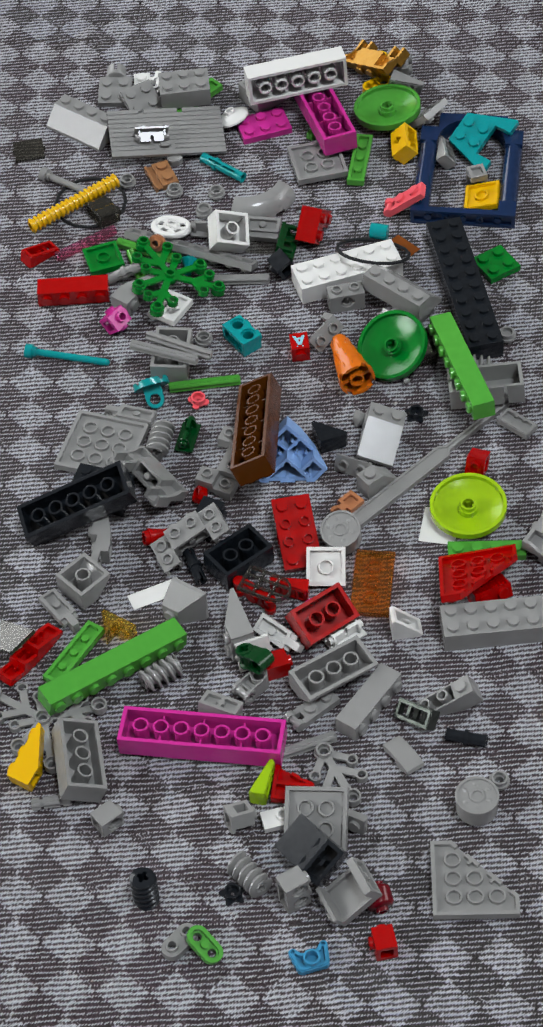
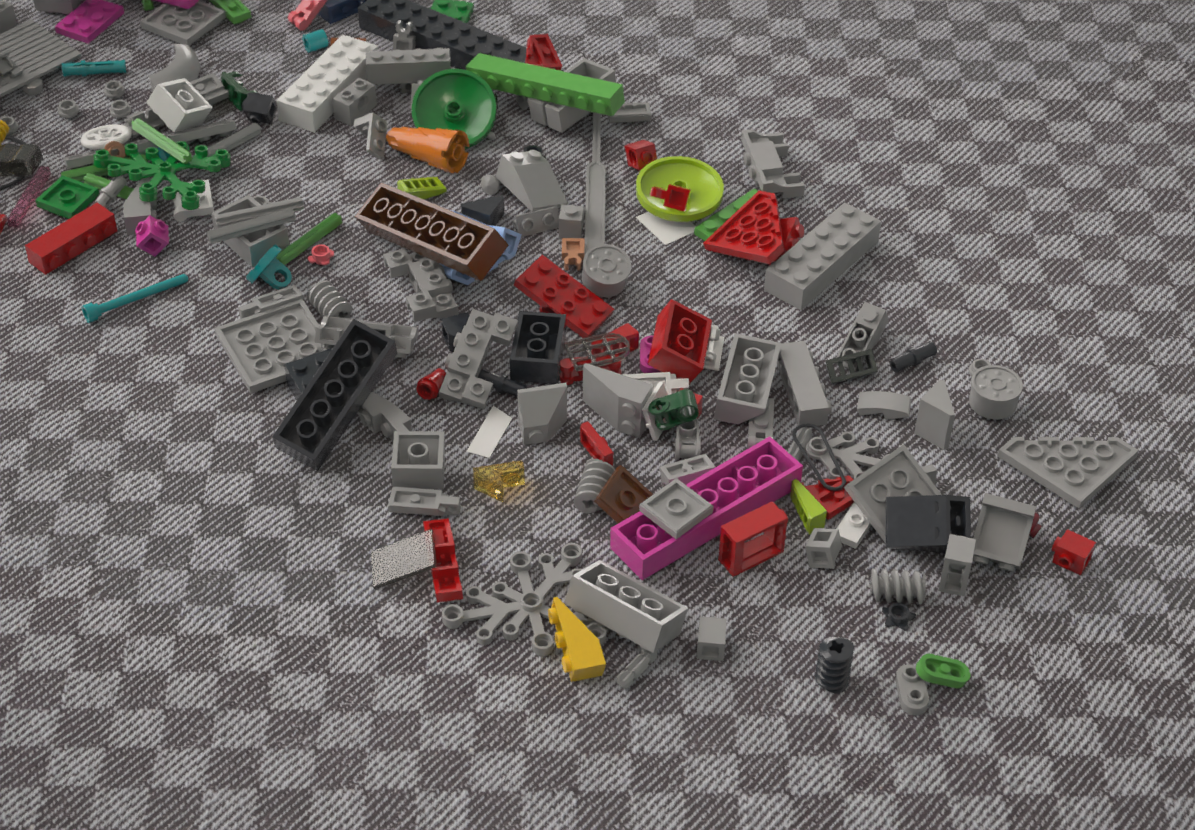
camera: 50 degrees left, 5 degrees down
bright green brick [38,617,187,716] -> none
bright green plate [43,620,105,682] -> none
medium nougat plate [144,160,179,193] -> none
dark green hinge [174,416,201,453] -> none
red tile [192,485,208,504] -> none
white dish [221,107,249,128] -> none
teal brick [222,314,262,357] -> none
dark azure piece [288,940,330,976] -> none
red brick [289,332,310,362] -> none
red brick [295,205,332,244] -> none
white plate [306,547,346,586] -> none
black piece [335,238,411,265] -> none
clear orange tile [351,549,396,618] -> none
white slope [389,606,423,640] -> none
none -> bright green axle [131,118,192,164]
none -> light grey plate [393,20,415,50]
none -> lime slope [397,177,447,200]
none -> red wing [525,34,563,71]
none -> red plate [580,421,614,466]
none -> reddish brown plate [594,465,653,524]
none -> light grey plate [639,478,713,539]
none -> red plate [650,184,691,212]
none -> red window [718,501,788,577]
none -> black piece [792,423,846,491]
none -> light grey slope [914,380,955,450]

